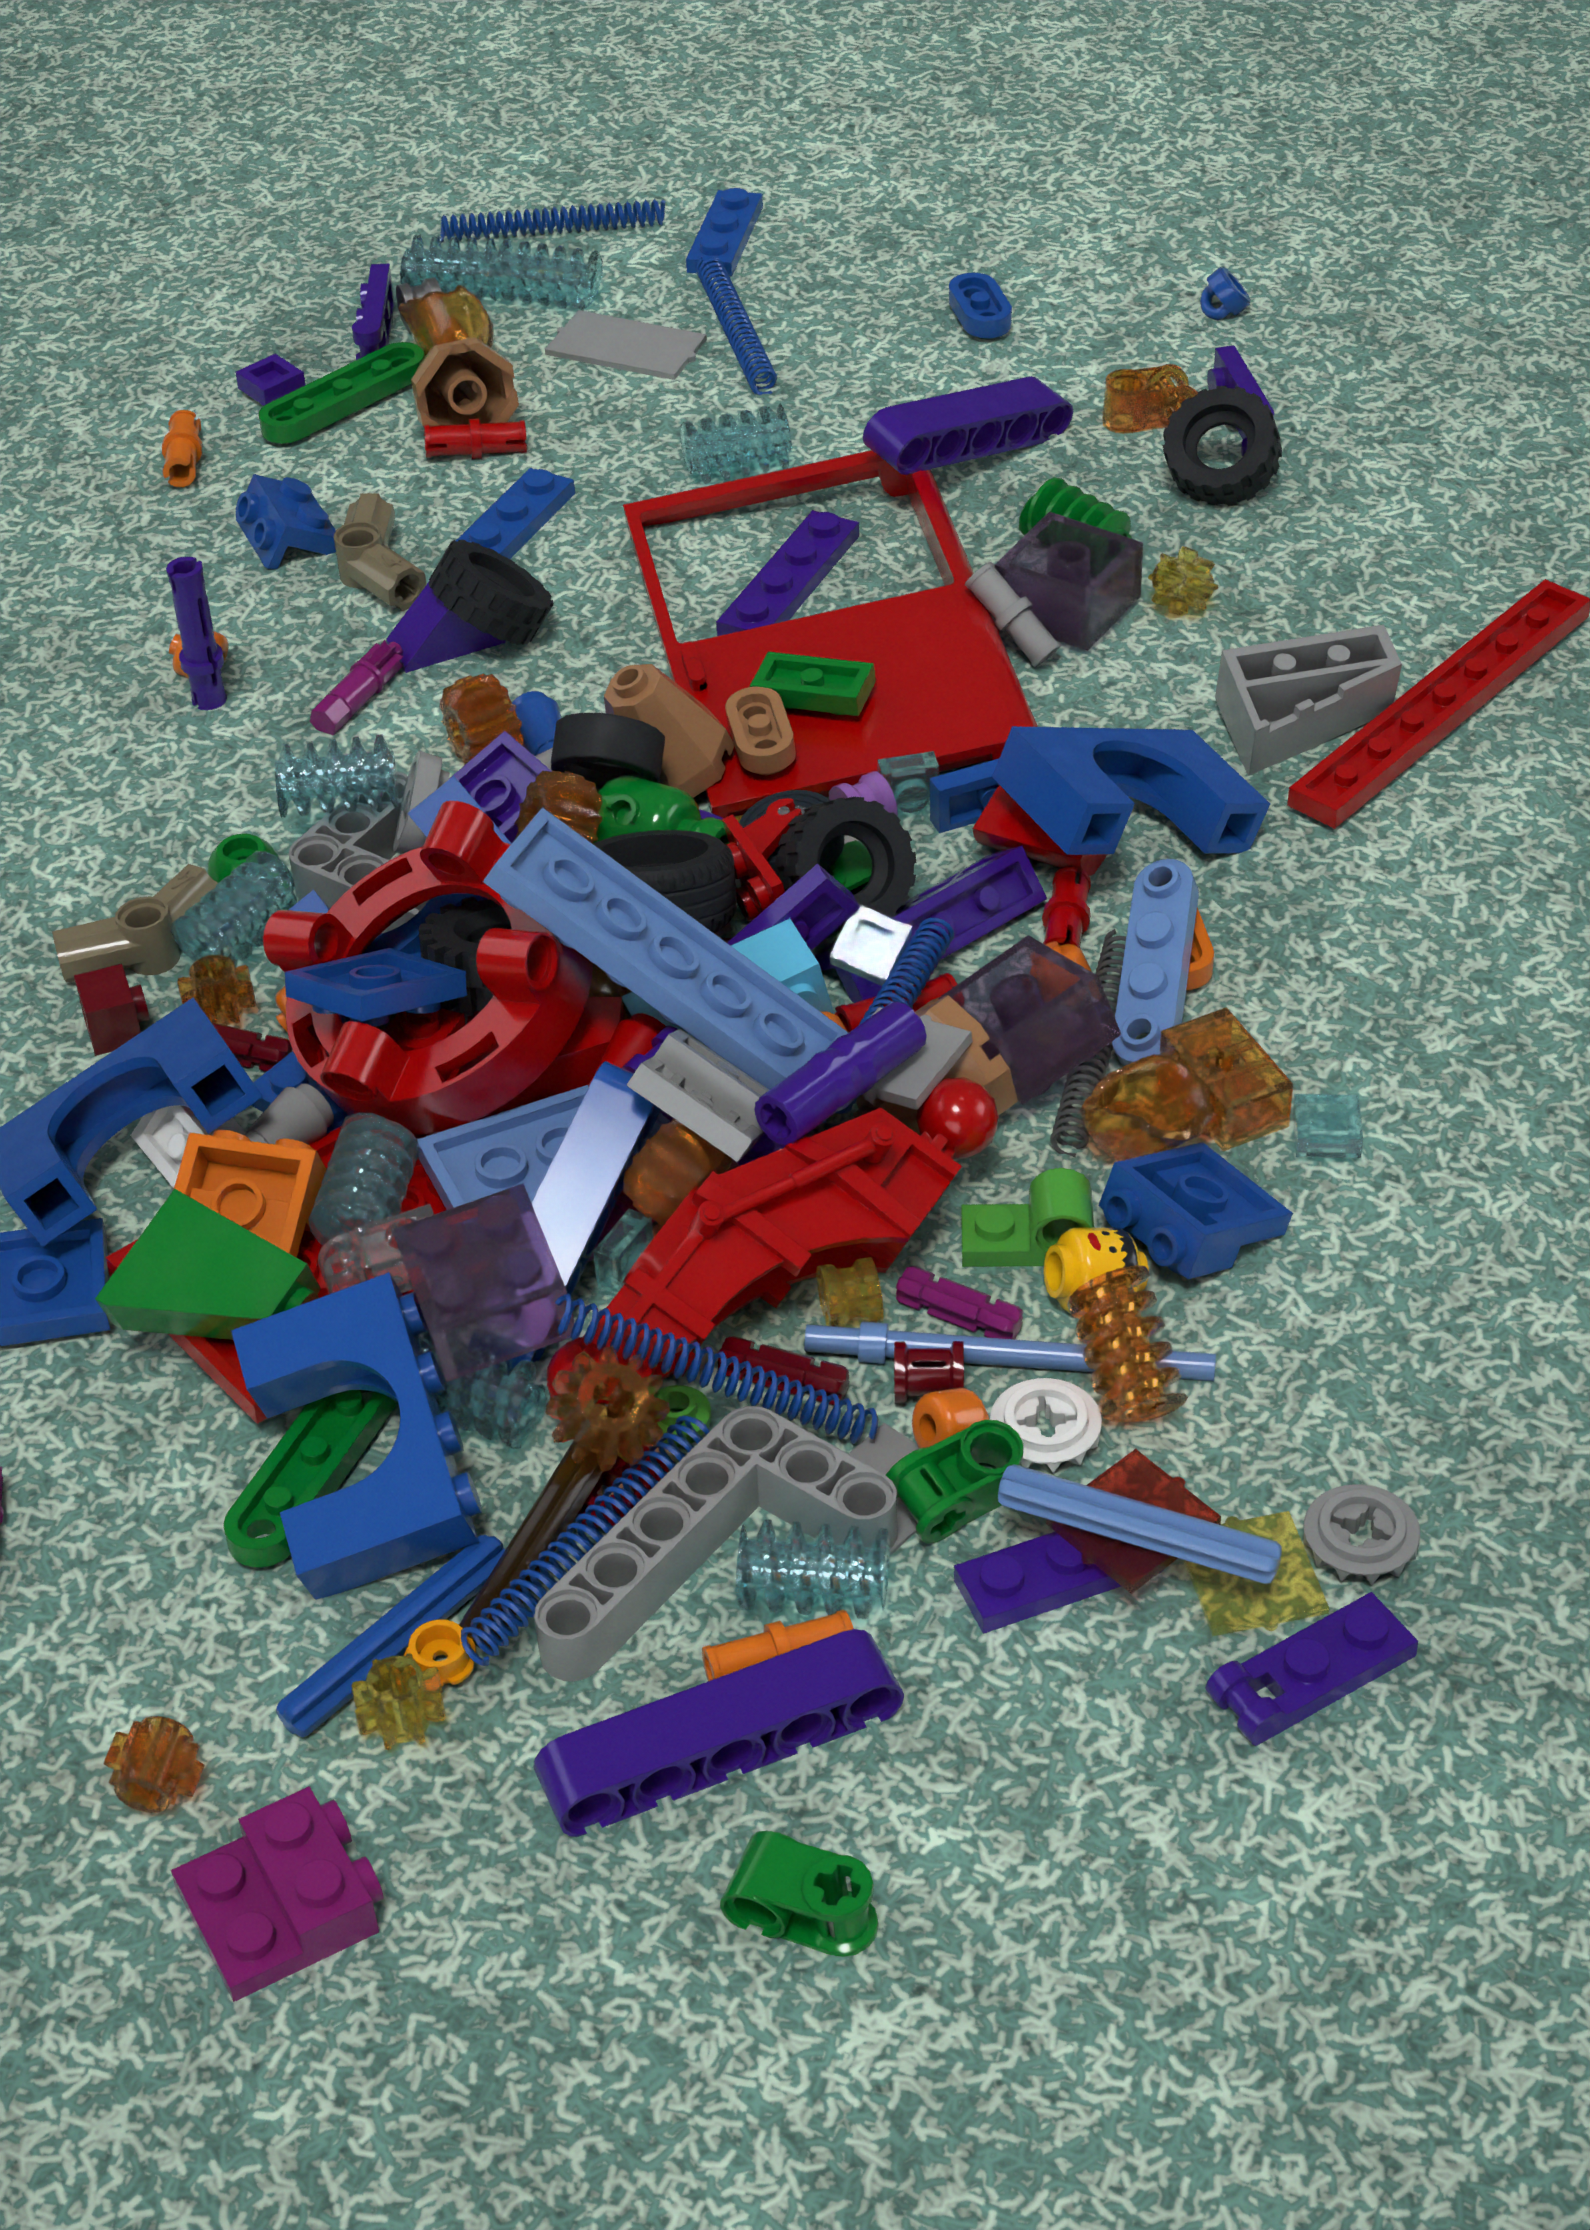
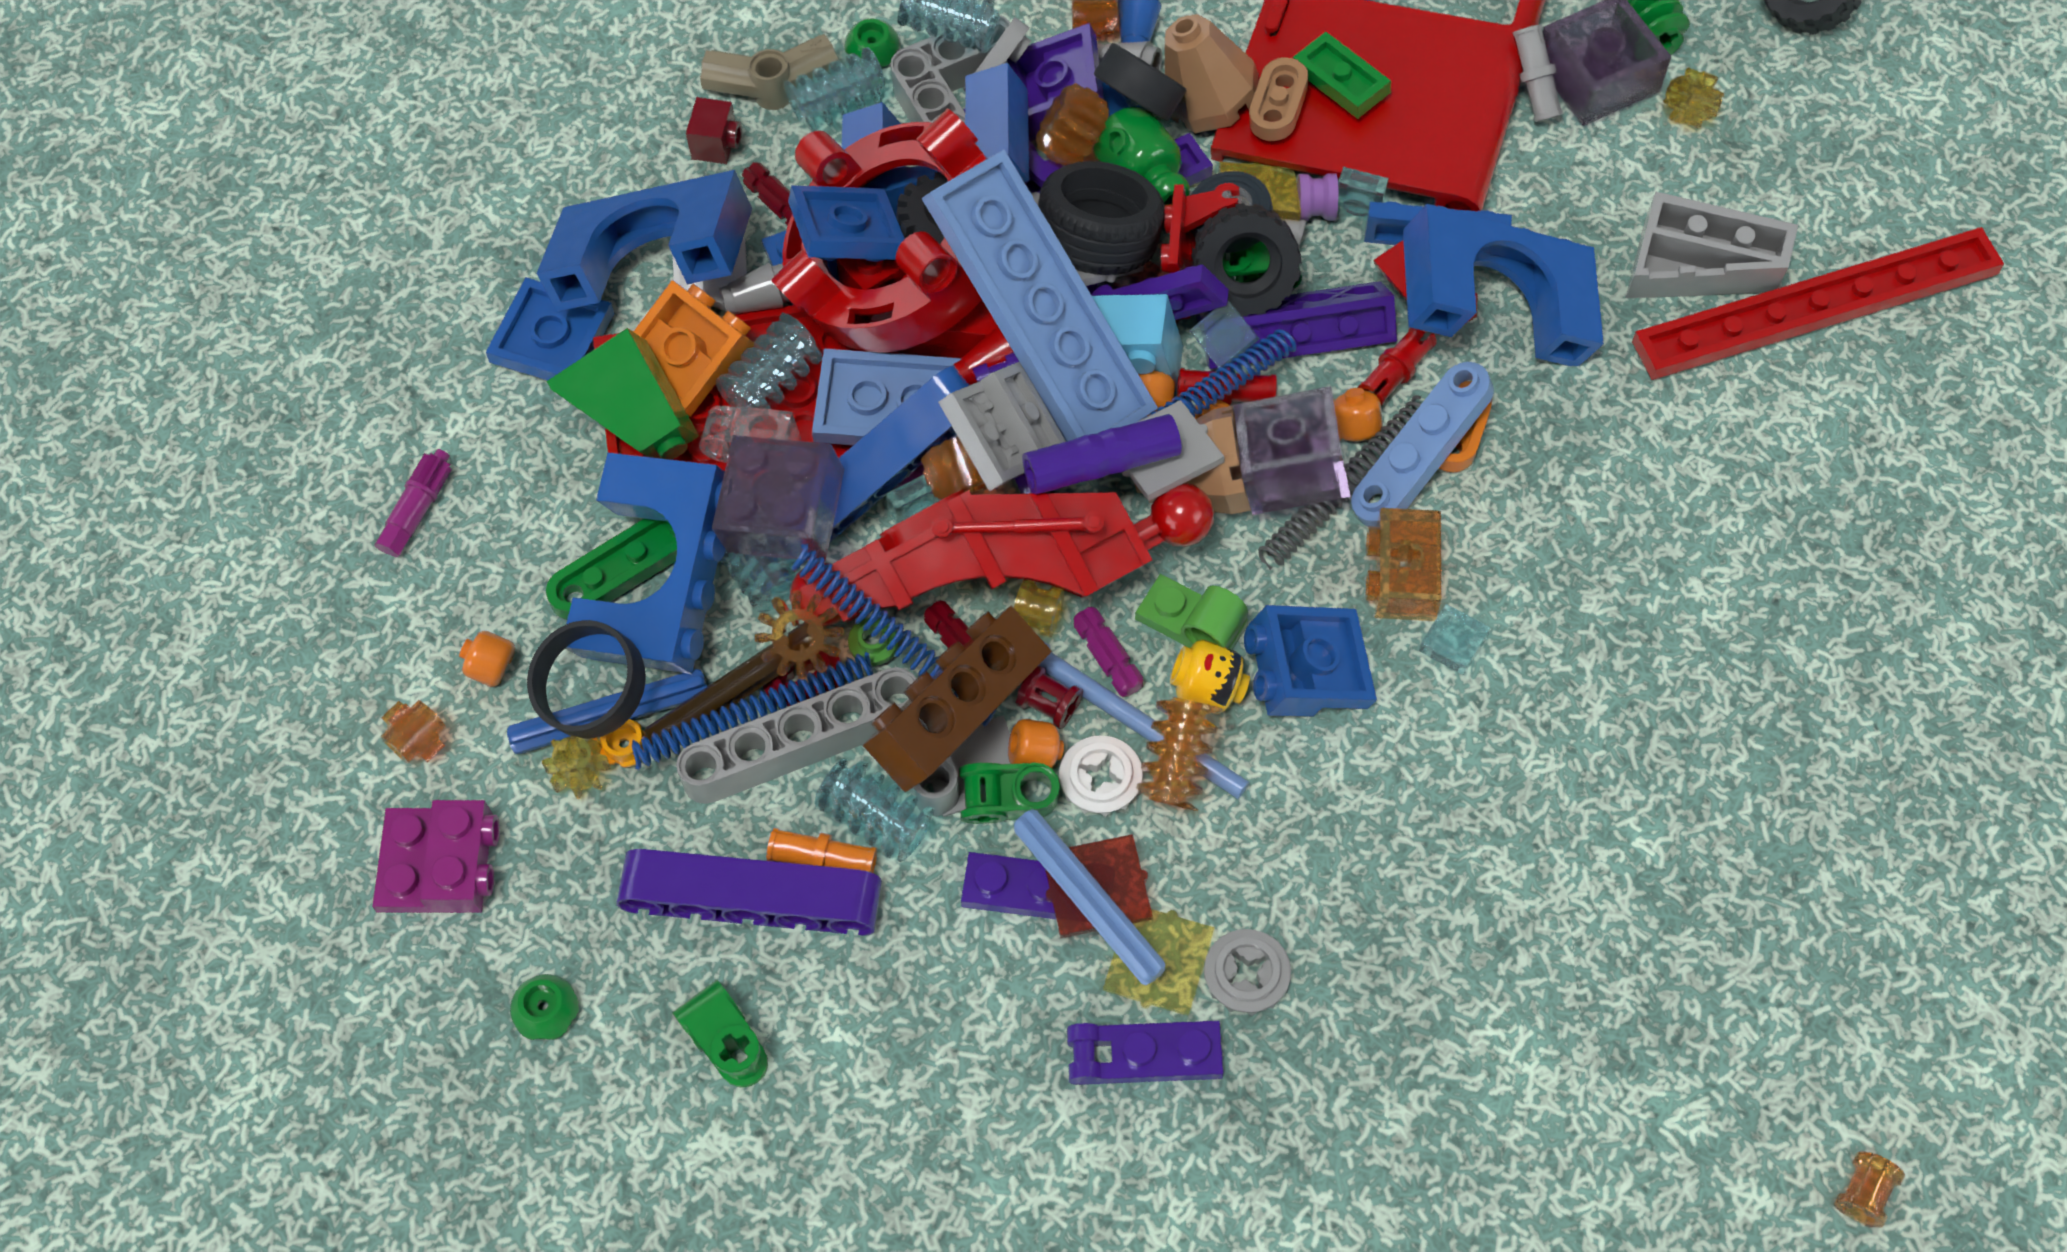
camera: 30 degrees right, 20 degrees up
clear orange gear [177,955,256,1026] -> none
clear orange hair [1080,1054,1214,1161] -> none
none -> orange piece [459,631,516,687]
none -> green plate [510,974,579,1040]
none -> black tyre [527,620,646,739]
none -> reddish brown brick [862,606,1052,793]

